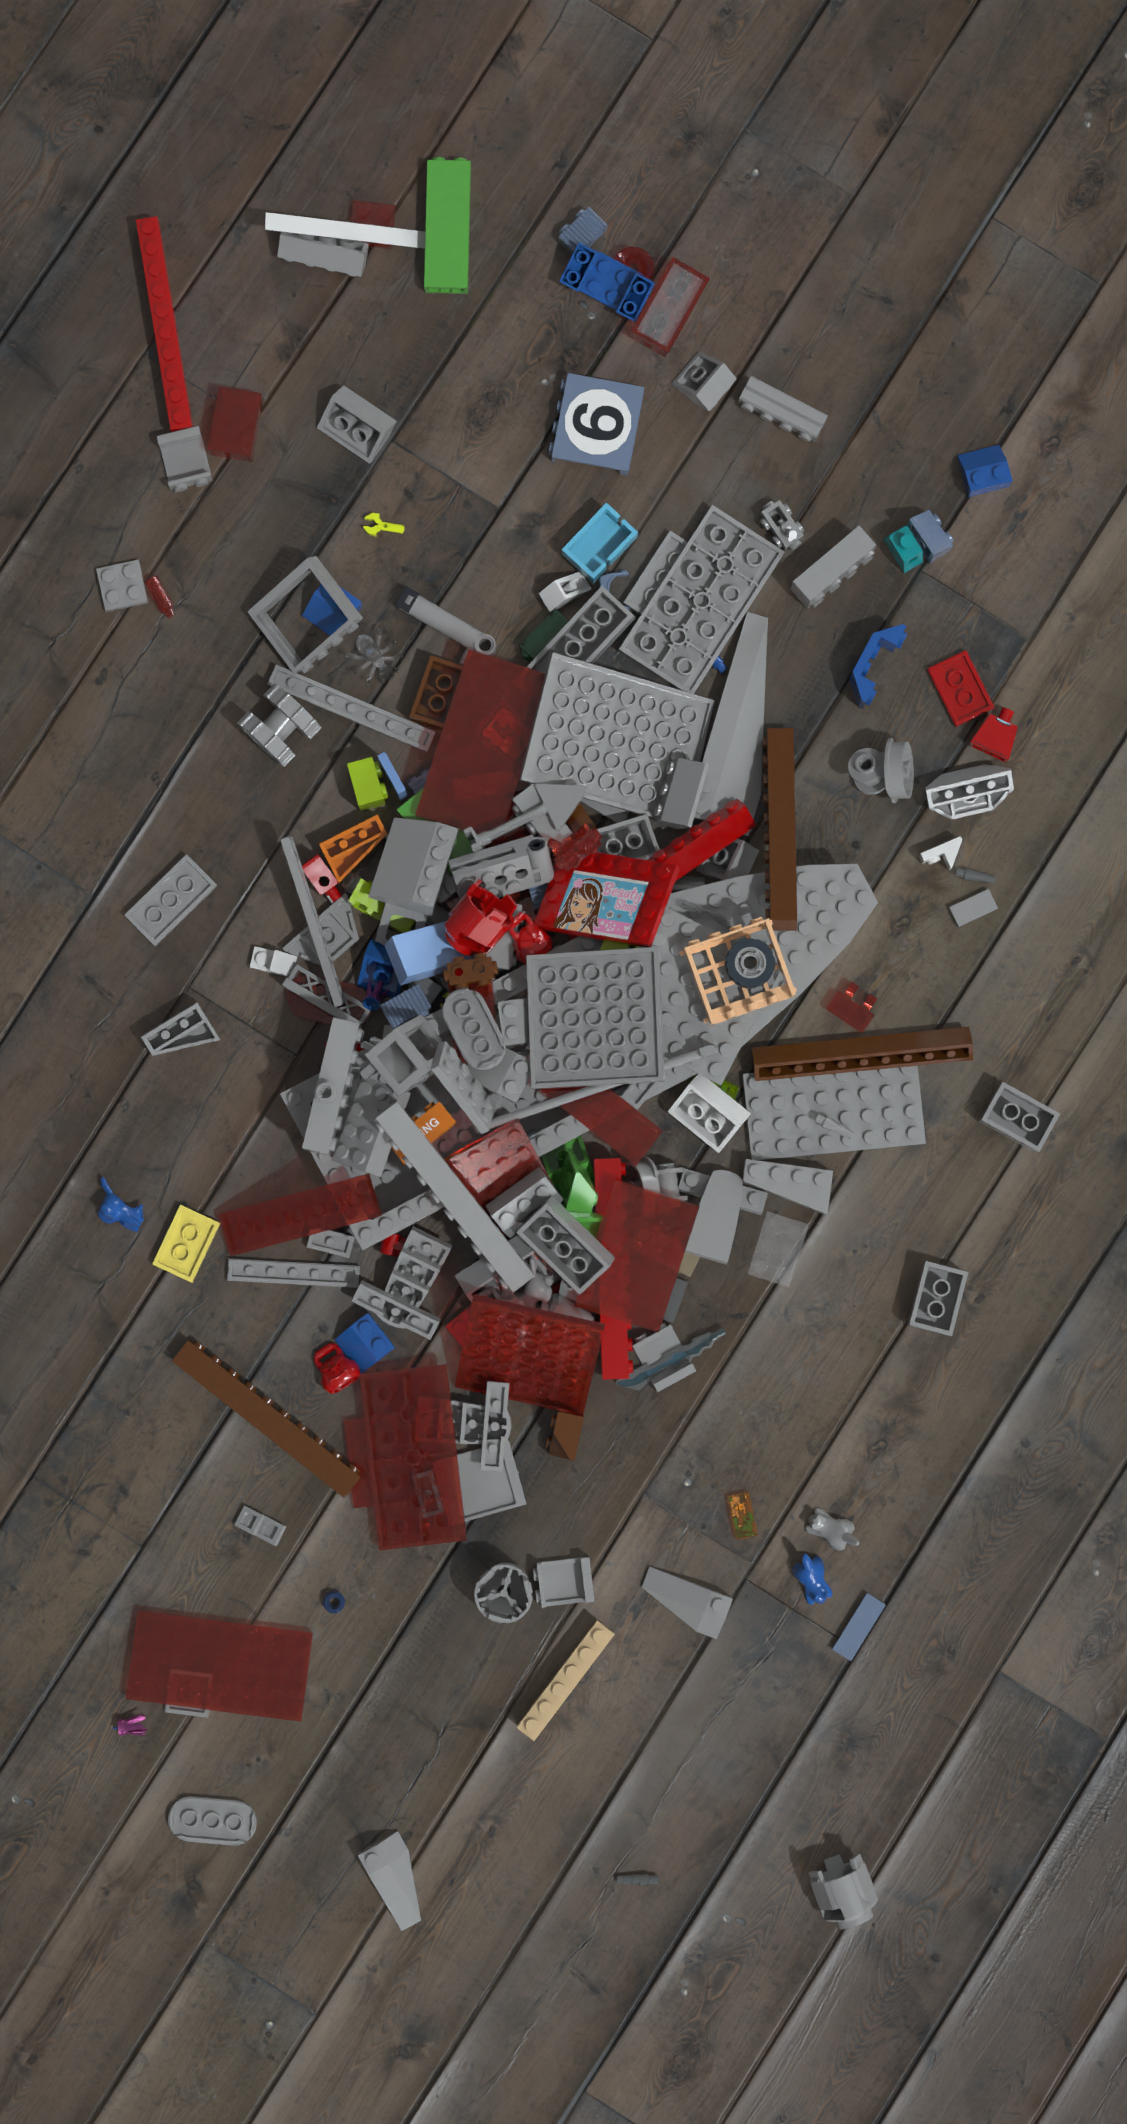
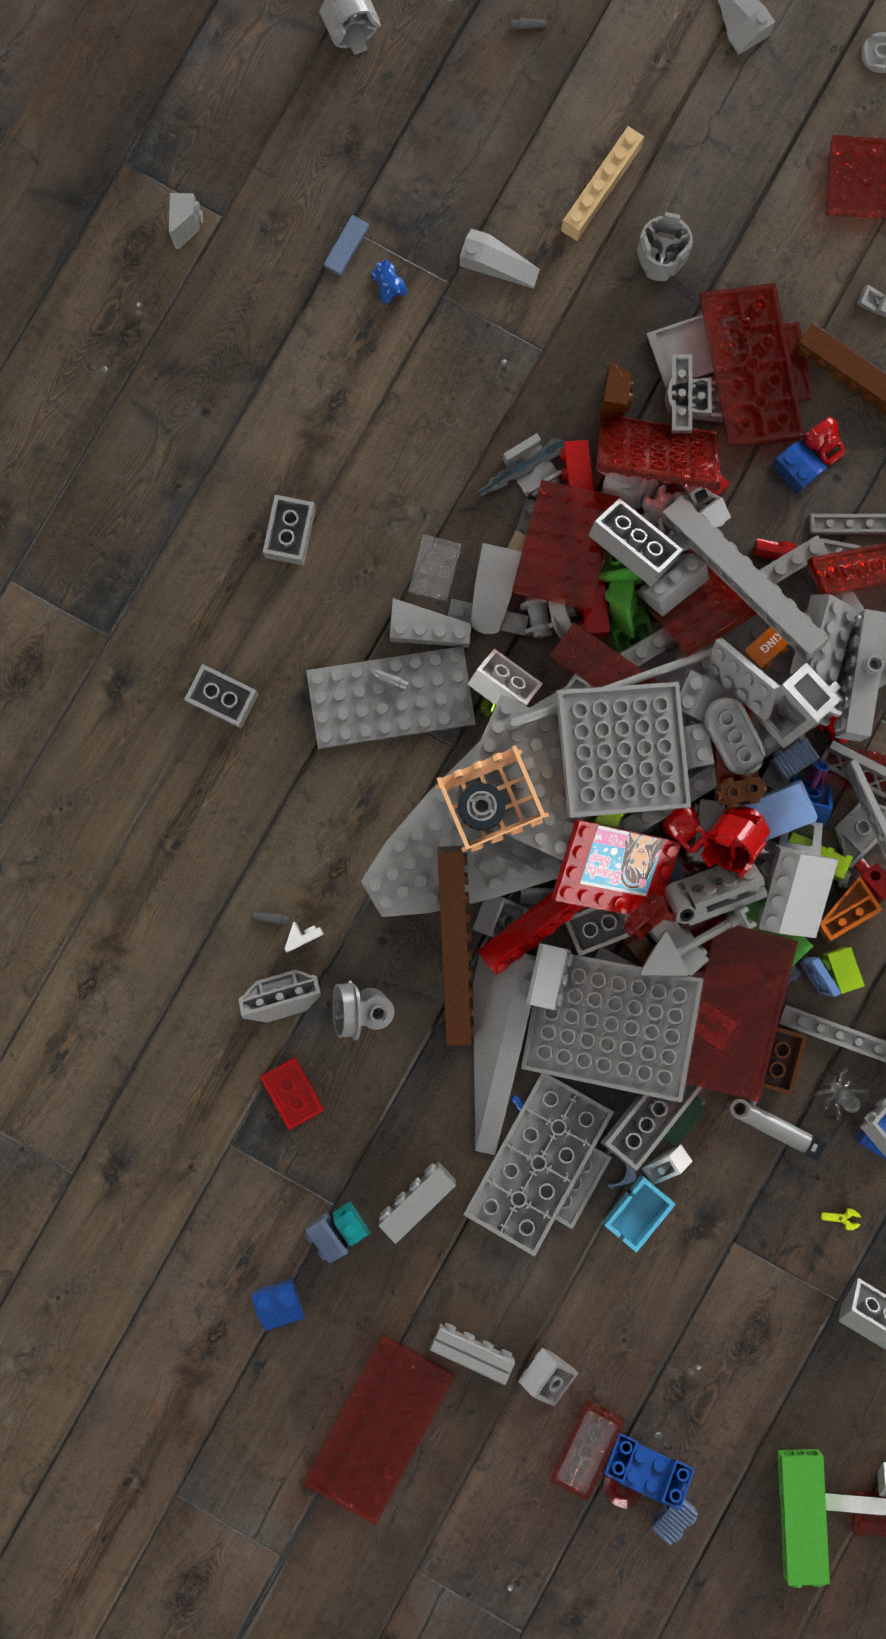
camera: 175 degrees right, 0 degrees up
dark blue plate [323,1591,345,1613] -> none
light grey slope [352,1226,453,1340] -> none
light grey panel [533,1556,594,1608] -> none
panel [548,373,644,476] -> none
clear orange tile [727,1492,758,1540] -> none
reddish brown brick [752,1027,973,1081] -> none
light grey brick [760,500,804,551] -> none
light grey animal [805,1508,859,1551] -> none
clear red plate [826,982,878,1033] -> none
blue slope [850,624,907,710] -> none
light grey tile [949,889,998,927] -> none
red torso [969,707,1018,763] -> none
none -> light grey slope [169,193,203,249]
none -> clear red plate [303,1334,455,1525]

